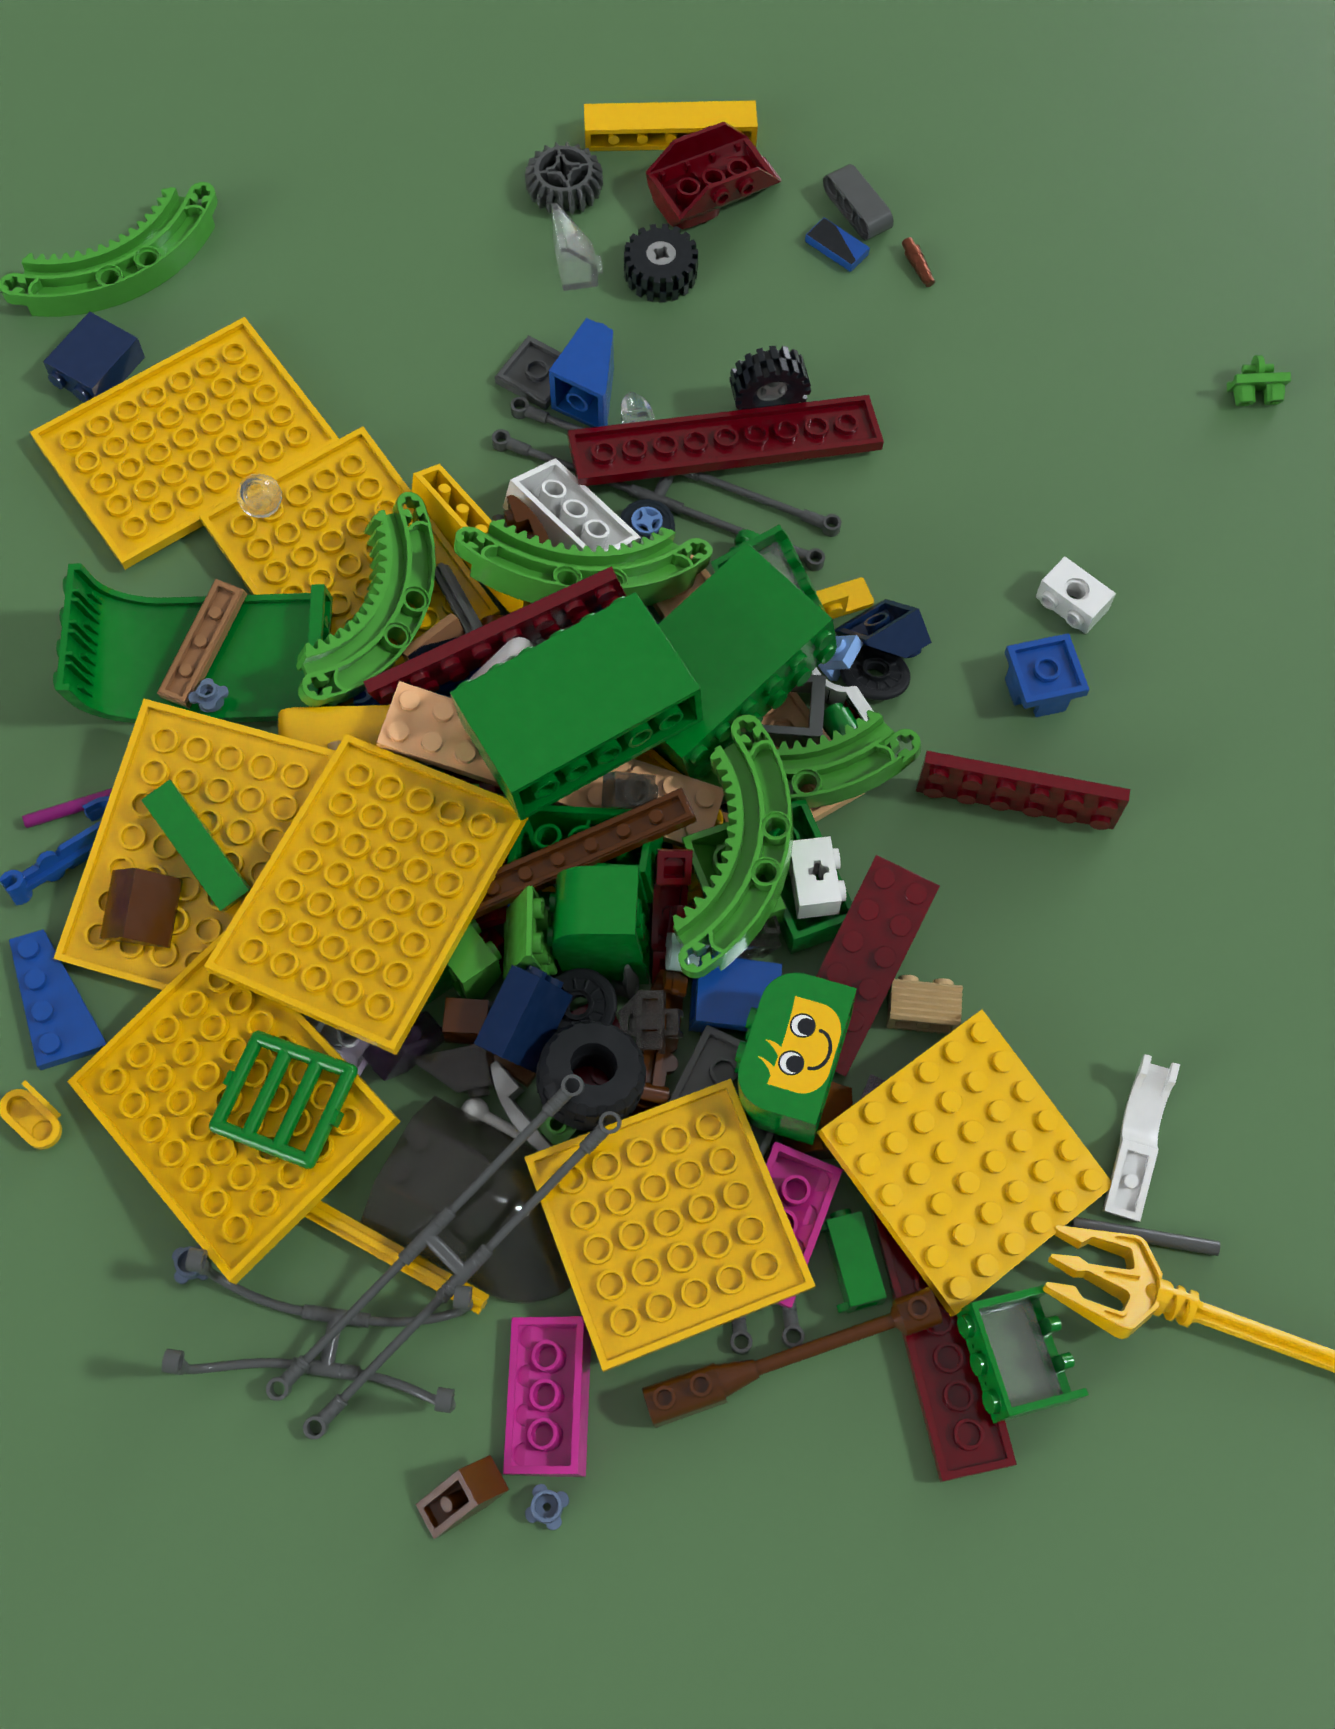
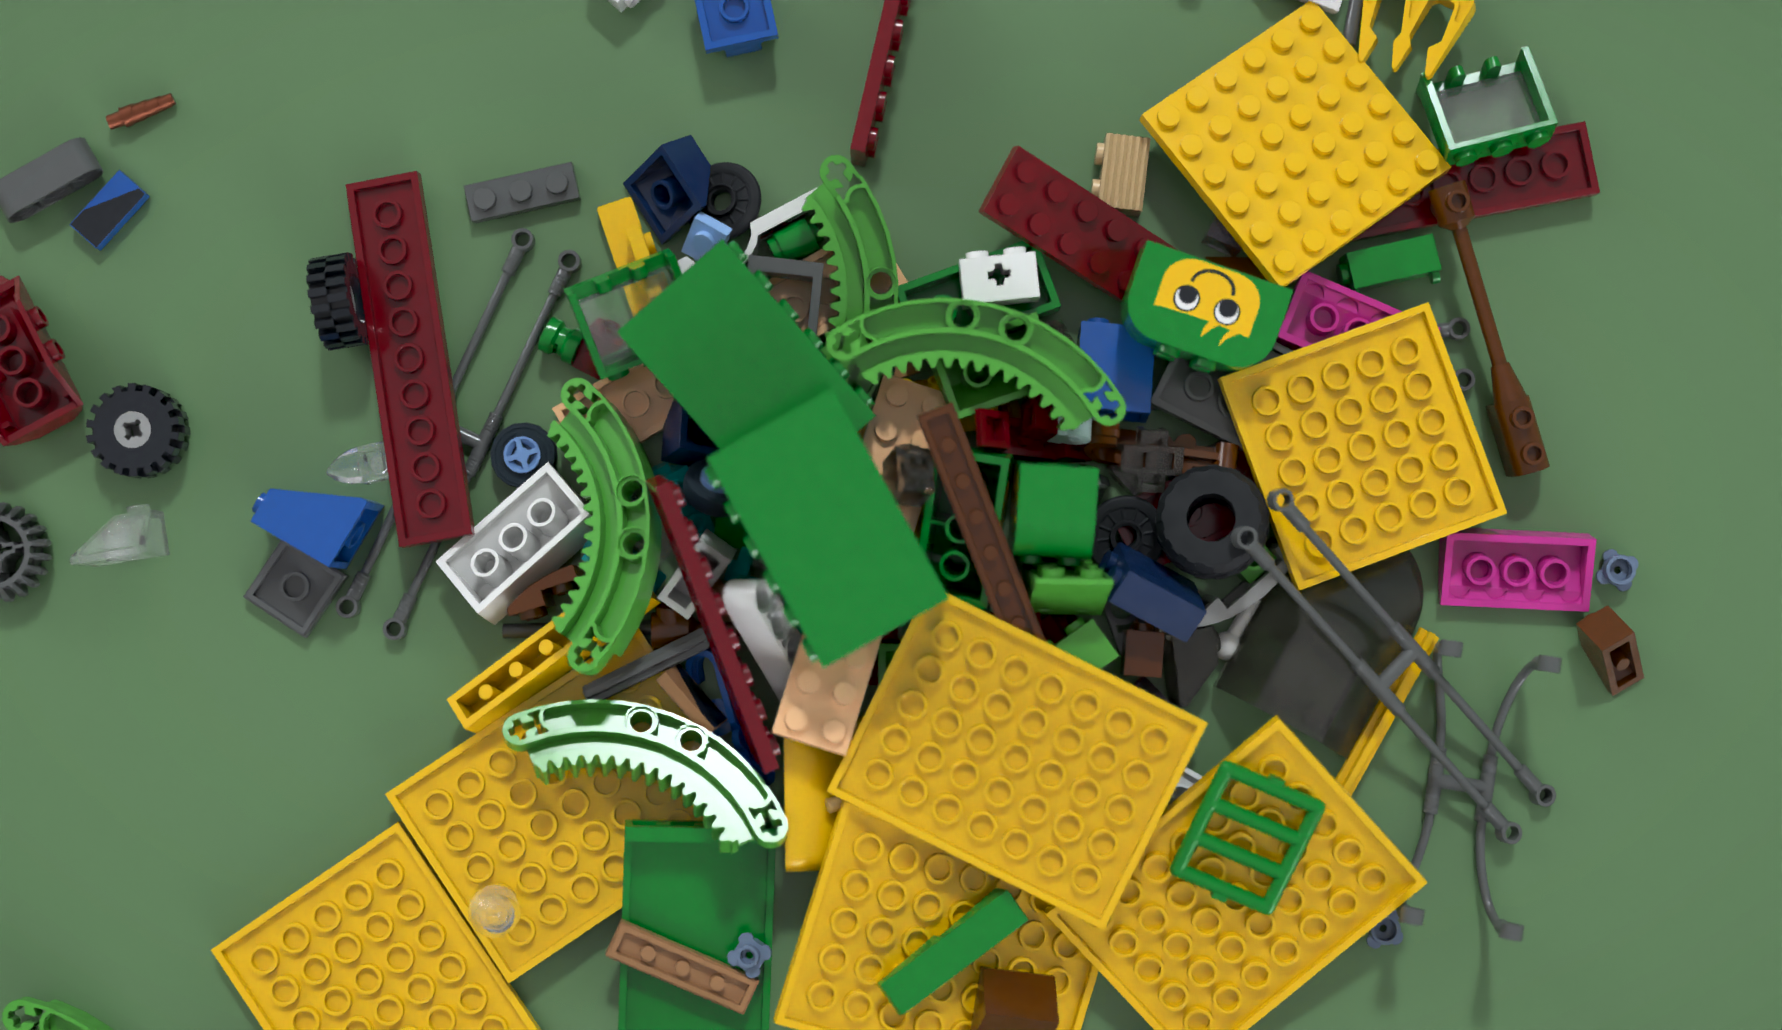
camera: 90 degrees left, 20 degrees up
none -> dark grey plate [464,162,581,224]

